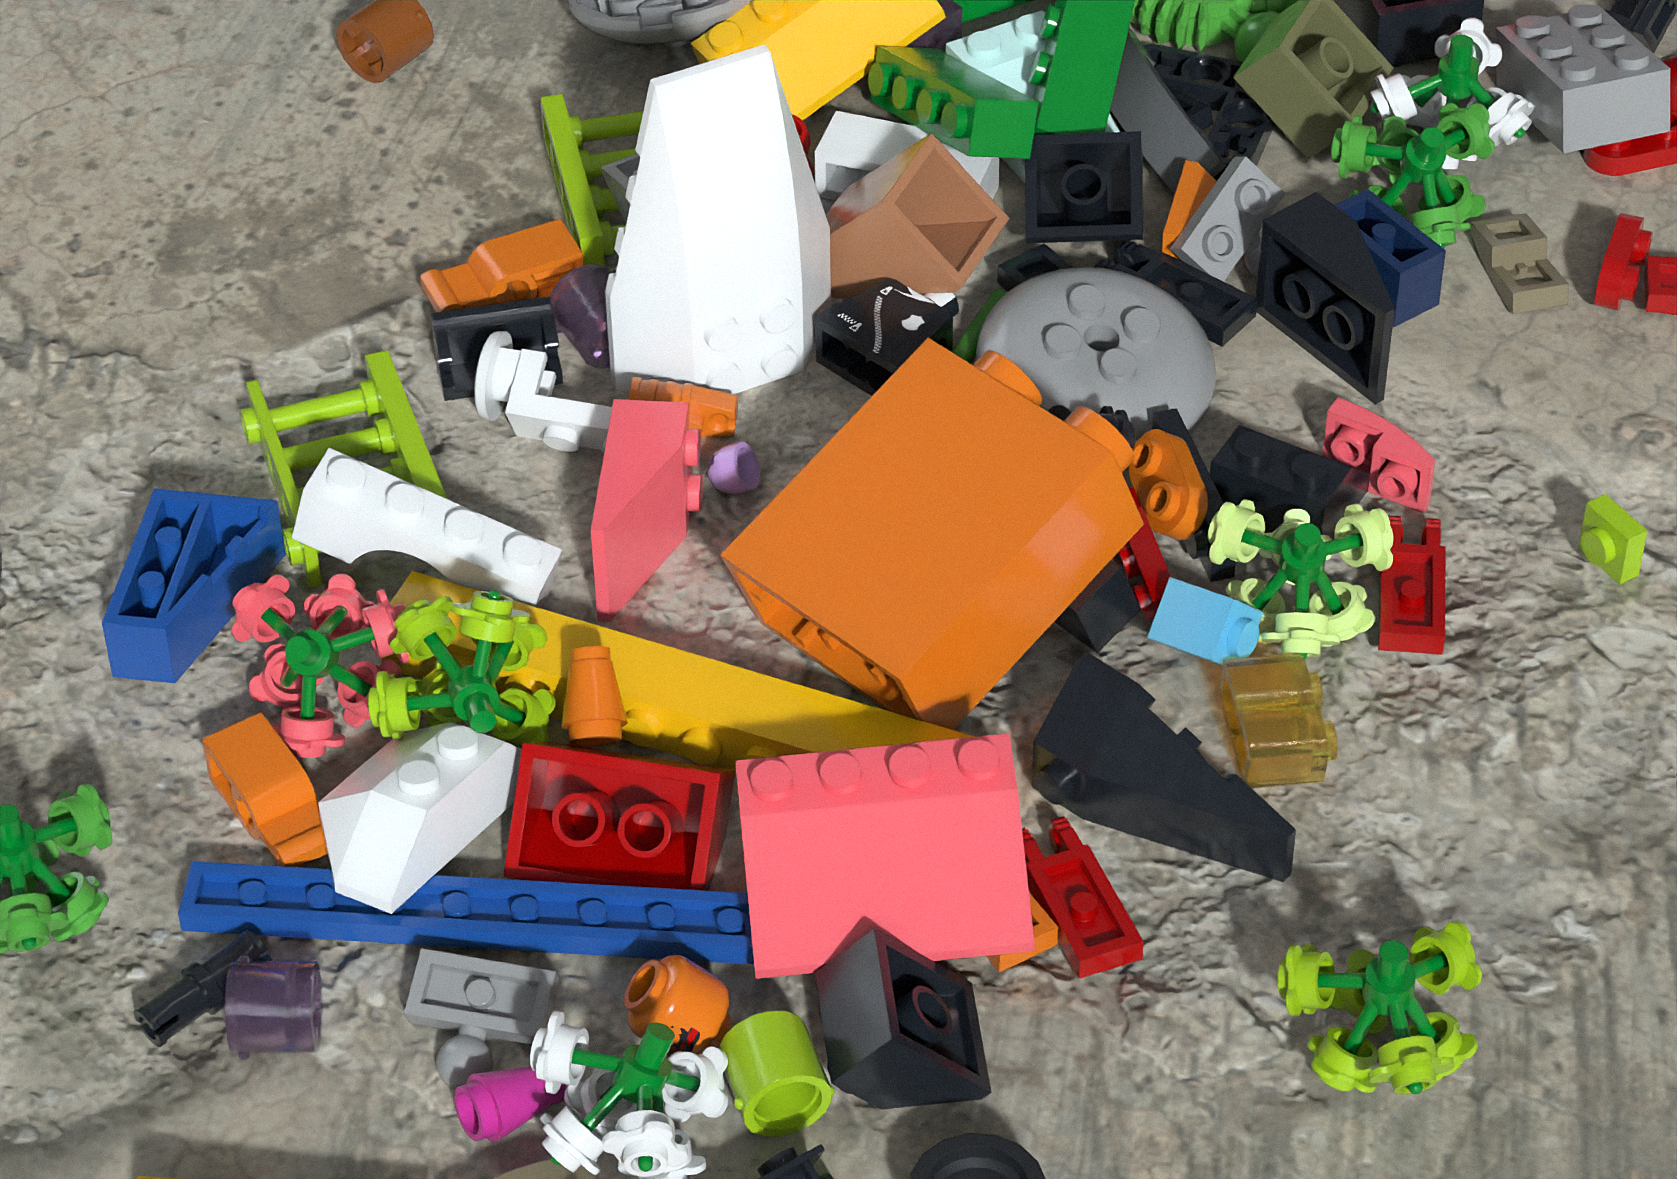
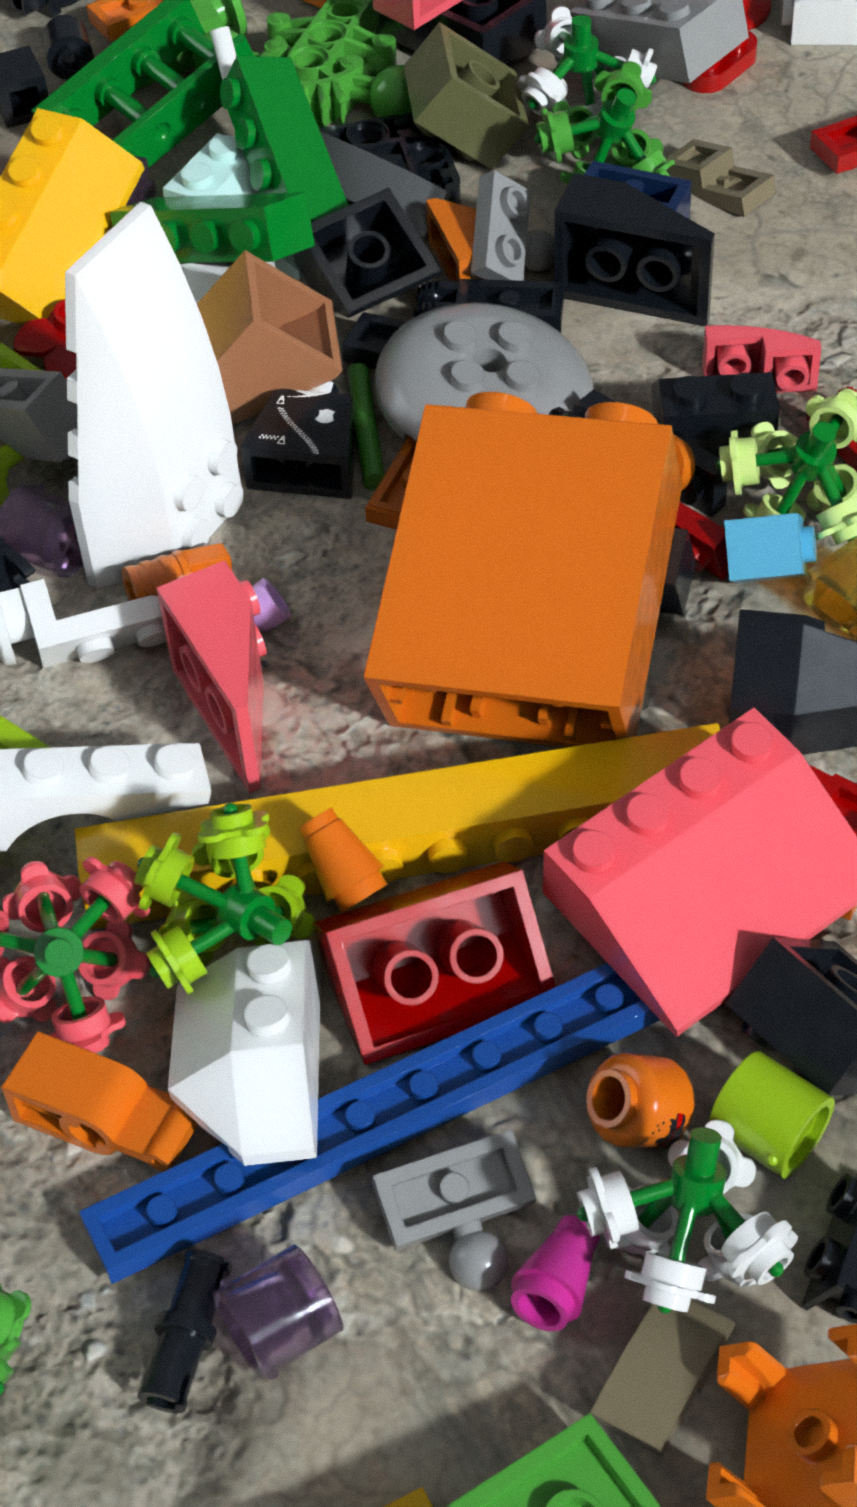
camera: 30 degrees left, 5 degrees up
red plate [1594,213,1653,311] -> none

